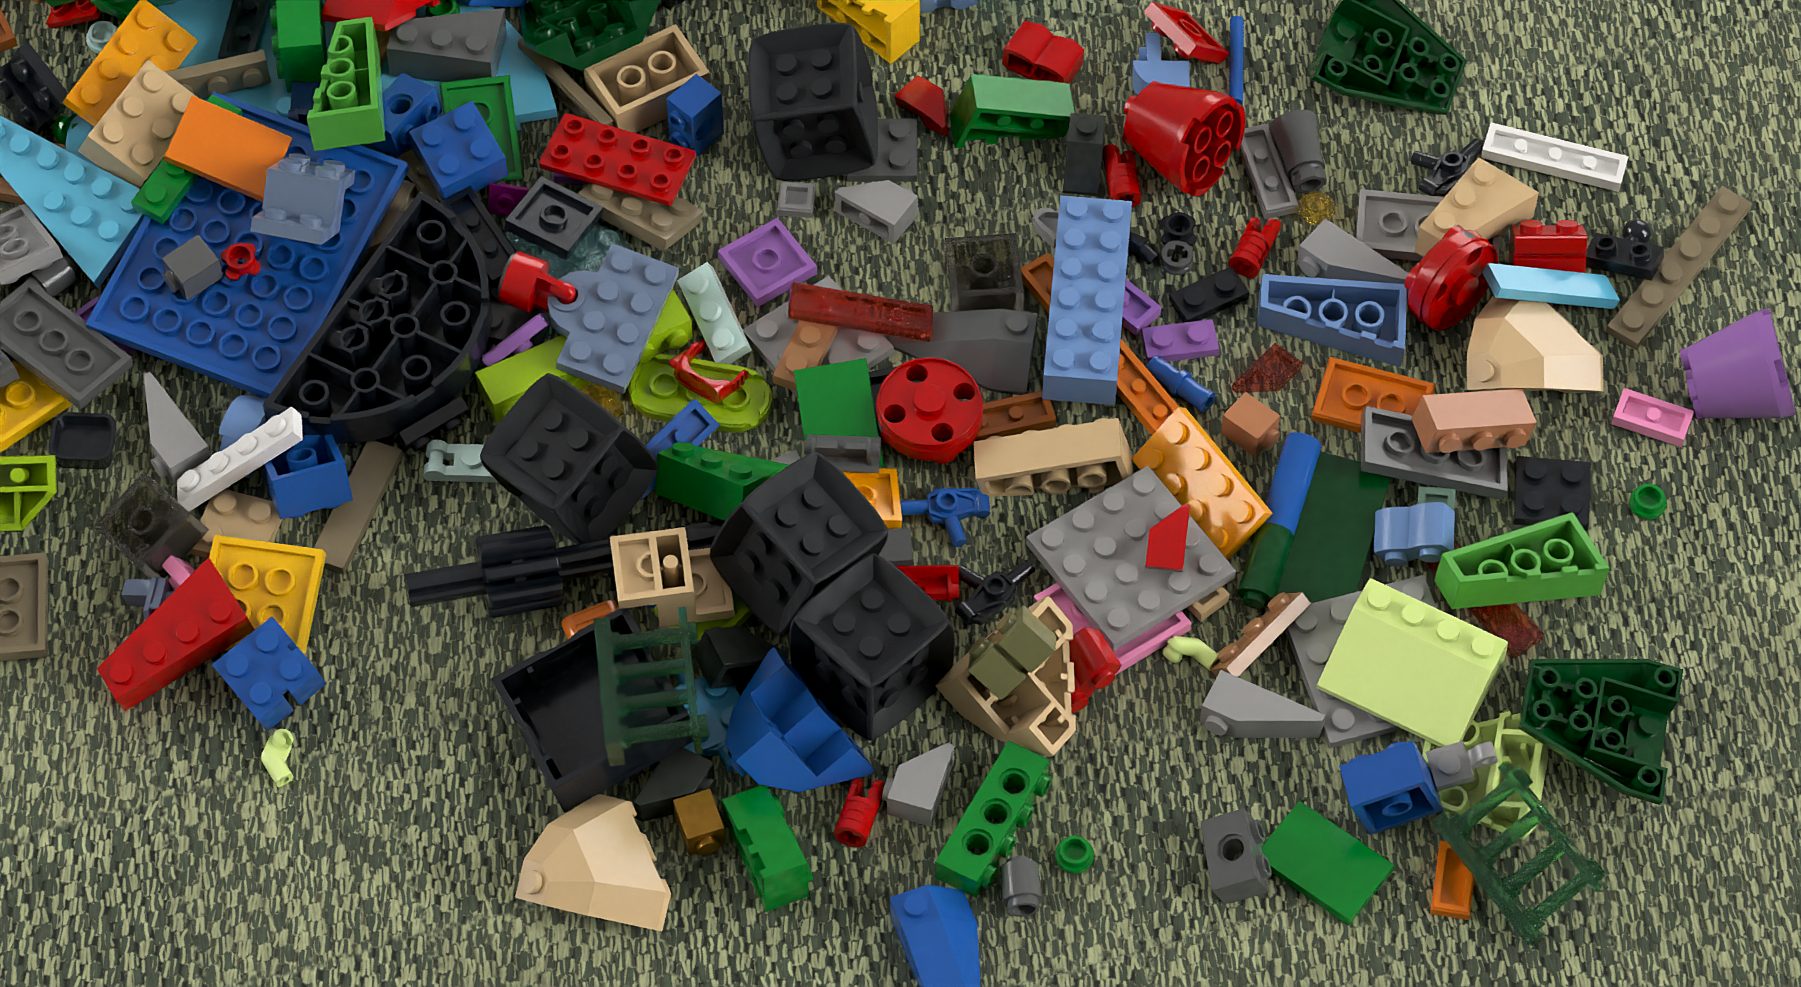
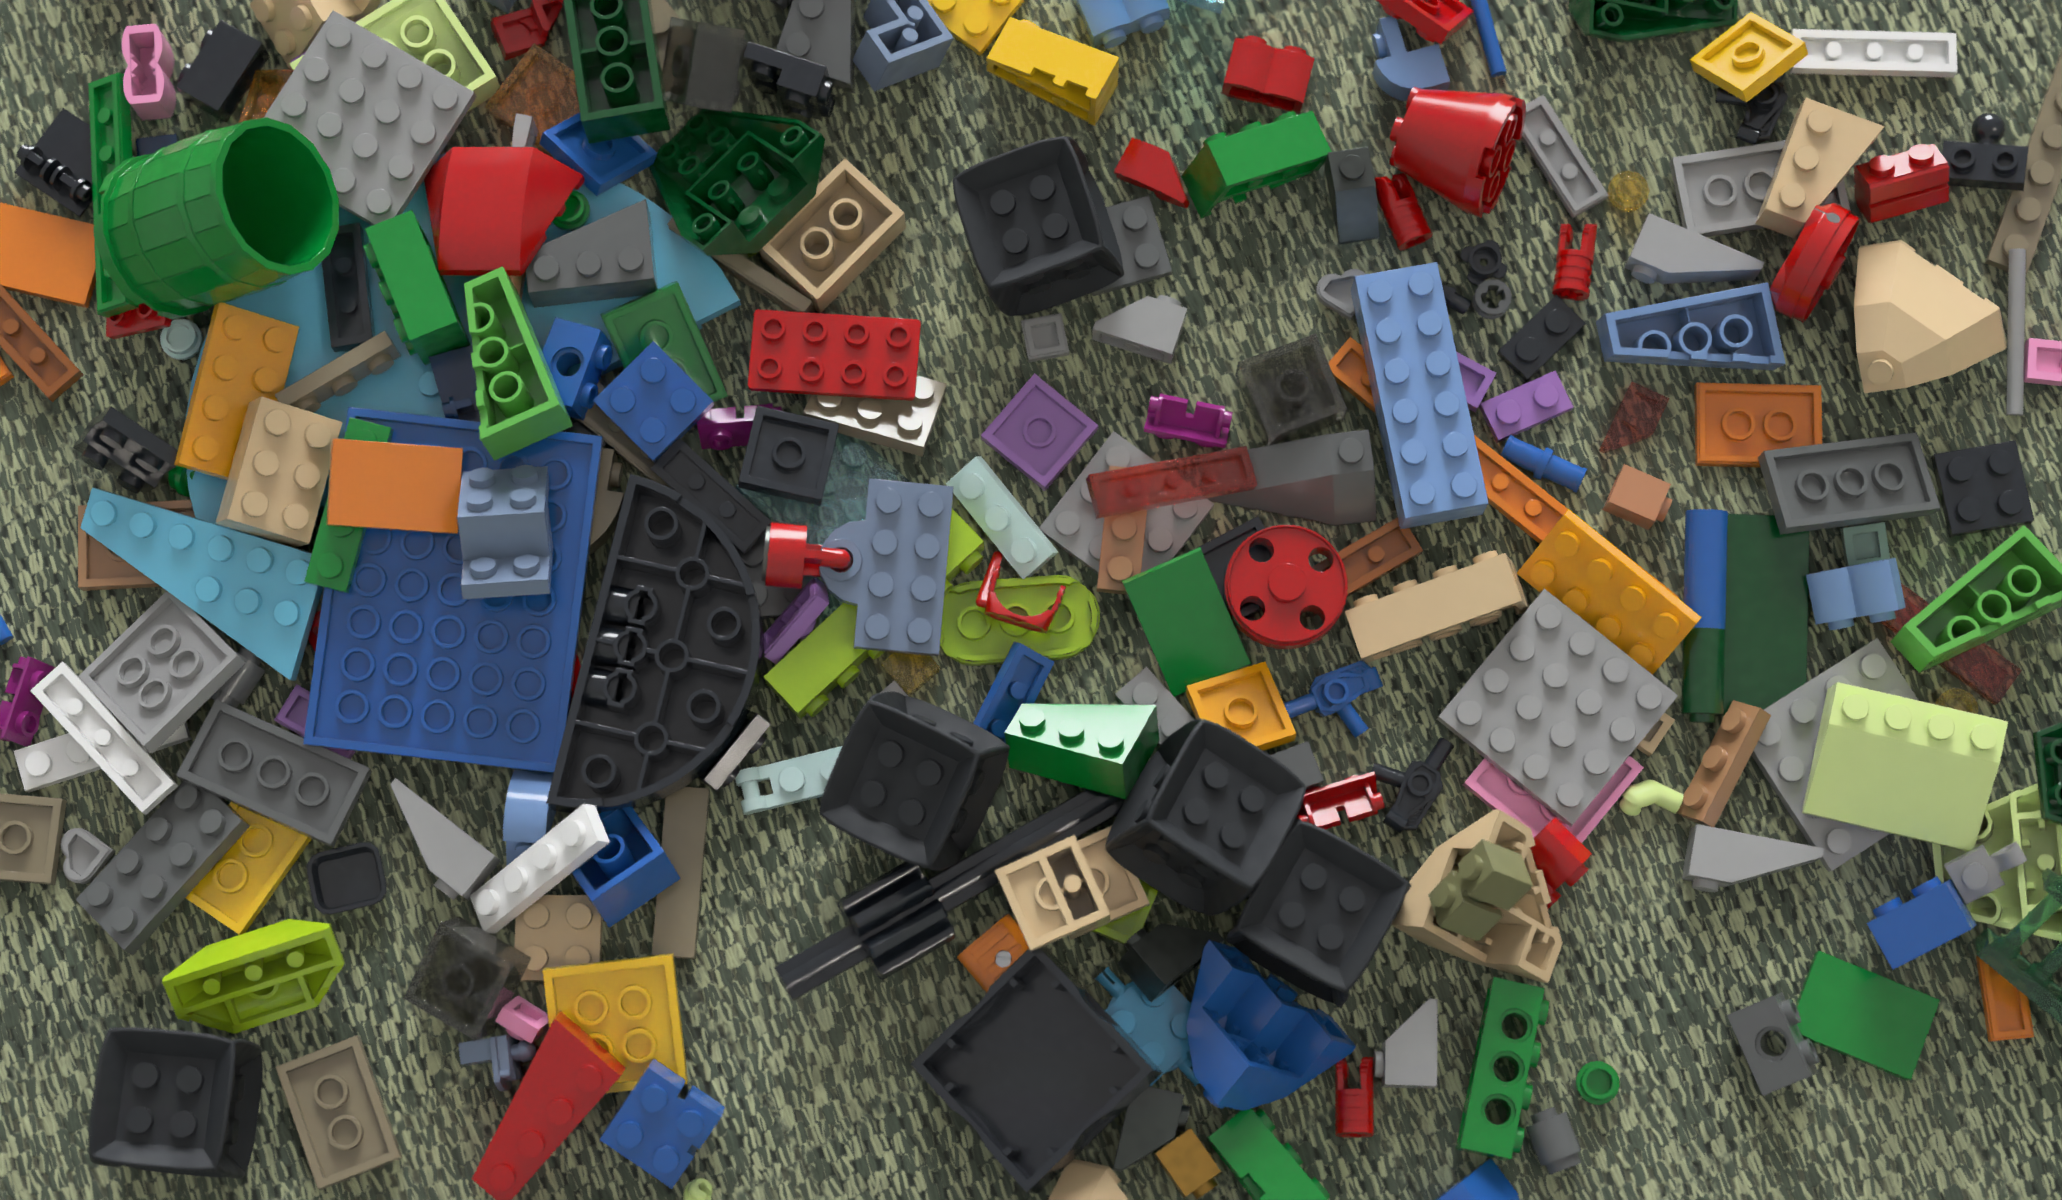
camera: 15 degrees left, 20 degrees up
dark grey brick [162,235,223,301] -> none
red plate [221,243,261,281] -> none
clear green fence [594,607,709,766] -> none
blue brick [666,74,724,157] -> none
dark grey hinge [804,434,881,474] -> none
red slope [1145,504,1190,572] -> none
dark grey plant [1269,110,1327,193] -> none
brick [1411,389,1537,453] -> none
medium azure tile [1482,263,1620,309] -> none
none -> magenta hinge [1144,393,1233,448]
none -> yellow plate [1690,12,1808,103]
none -> light grey bar [2006,249,2026,416]

